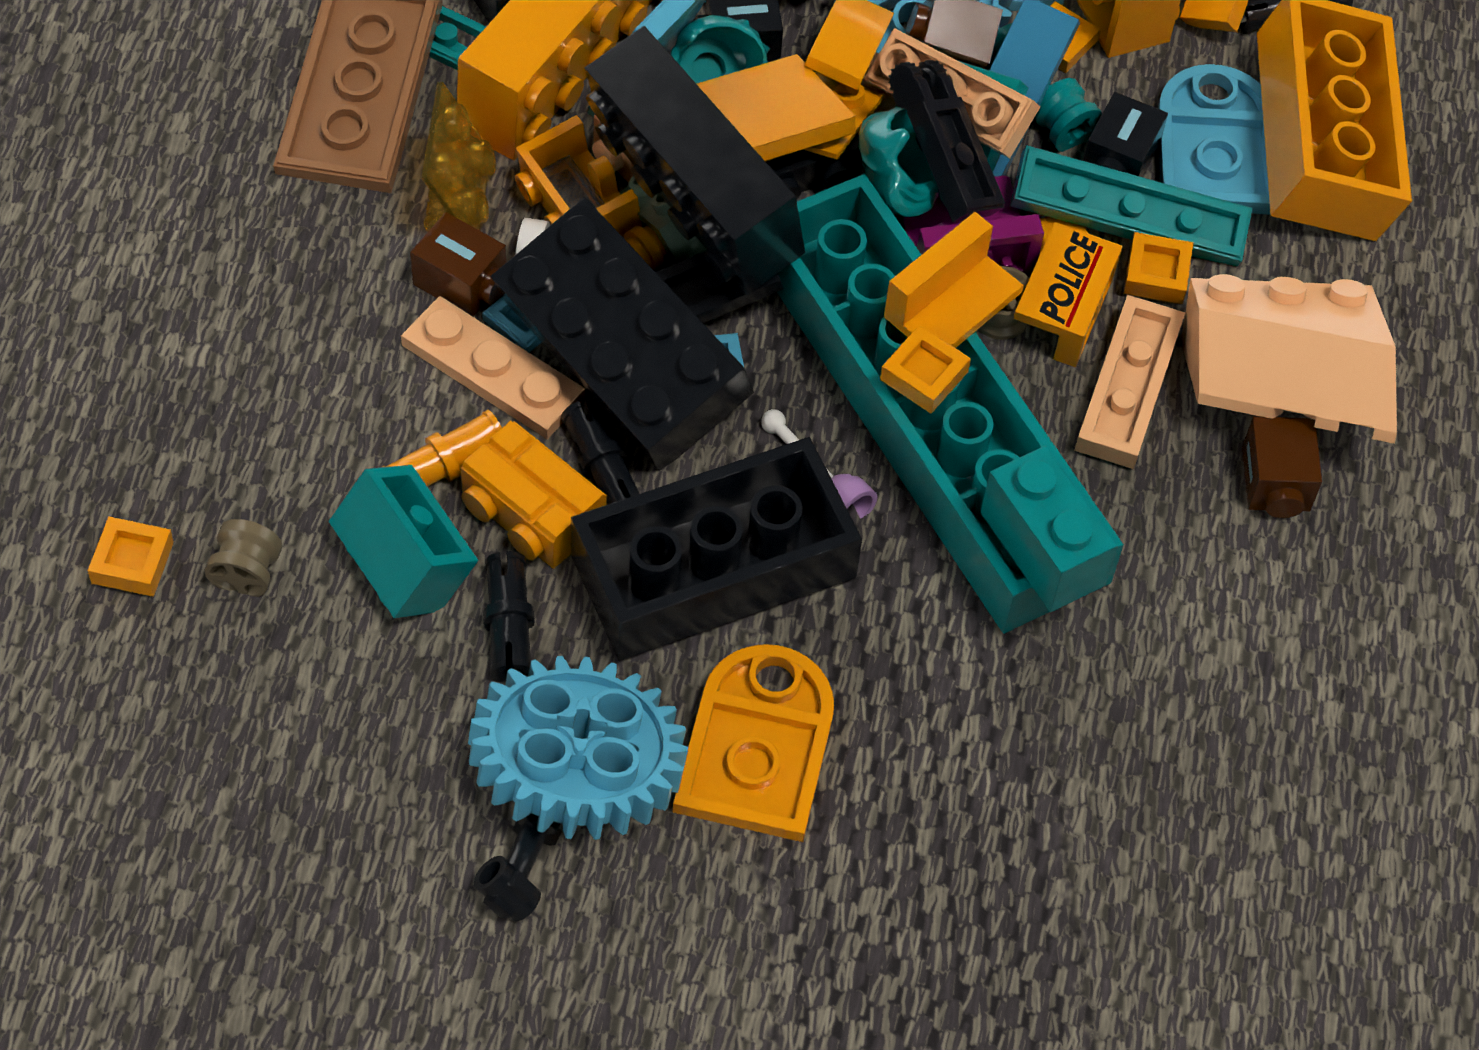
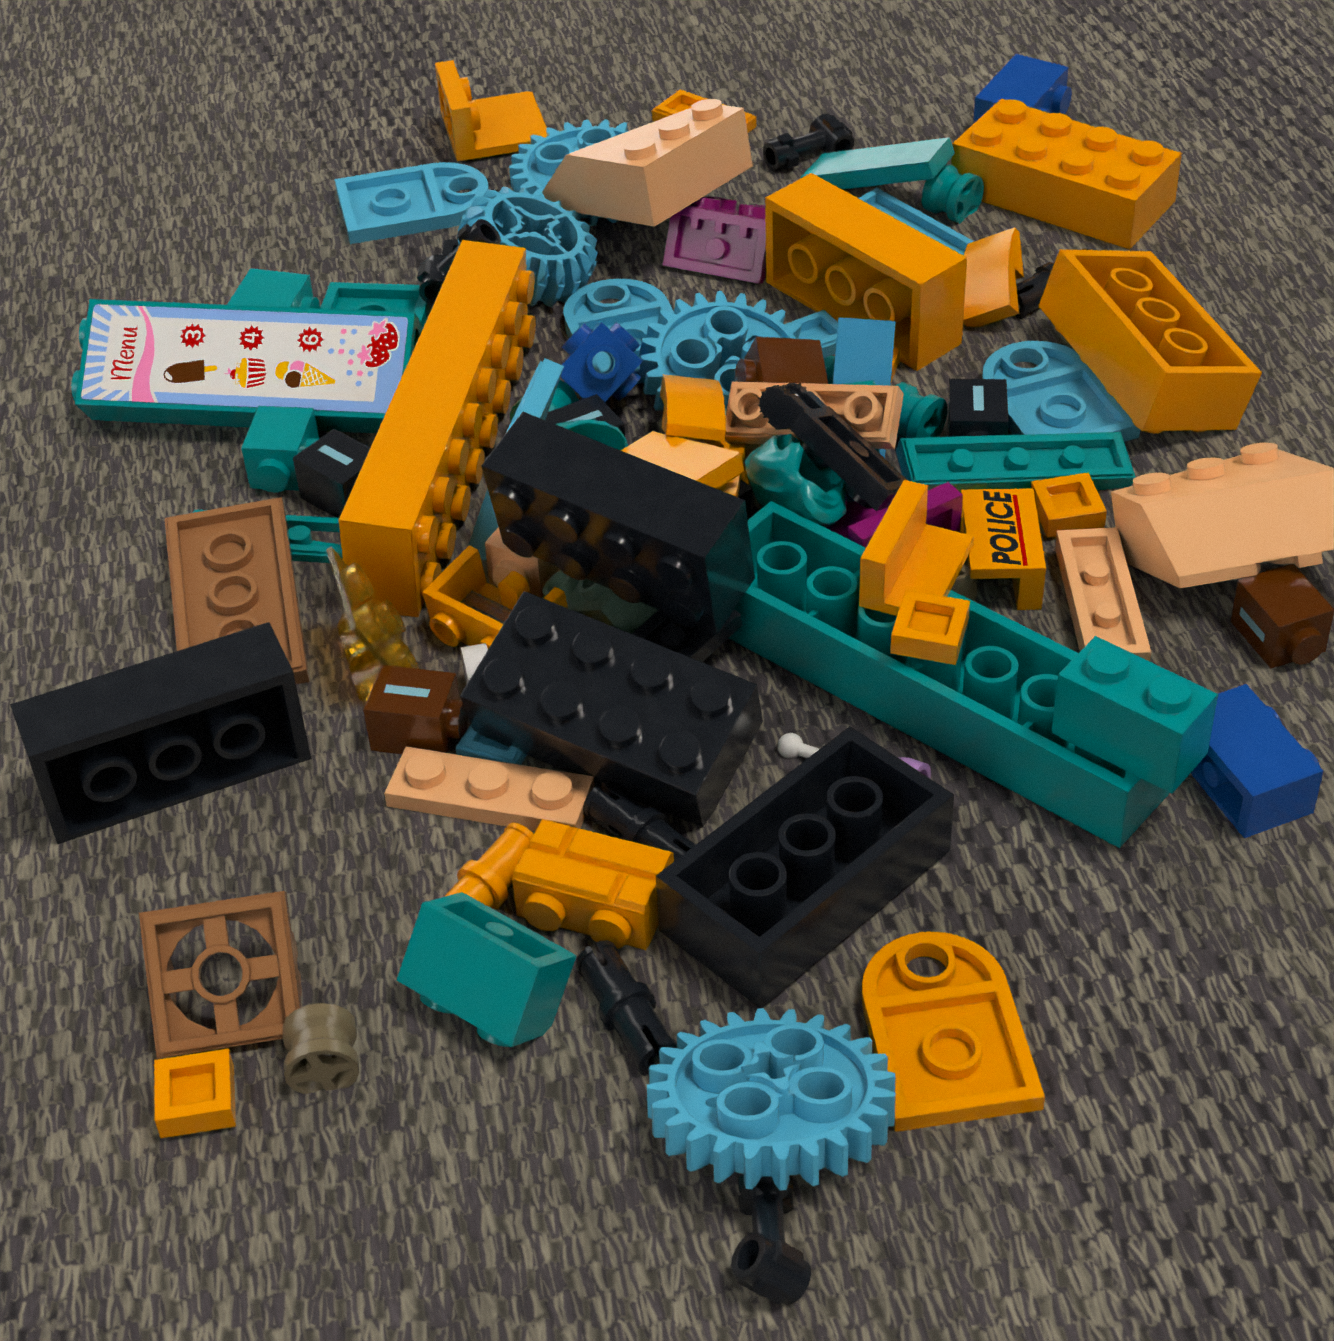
camera: 15 degrees left, 15 degrees down
none -> black brick [10,622,312,845]
none -> medium nougat piece [139,891,302,1059]
none -> blue brick [1191,684,1323,838]

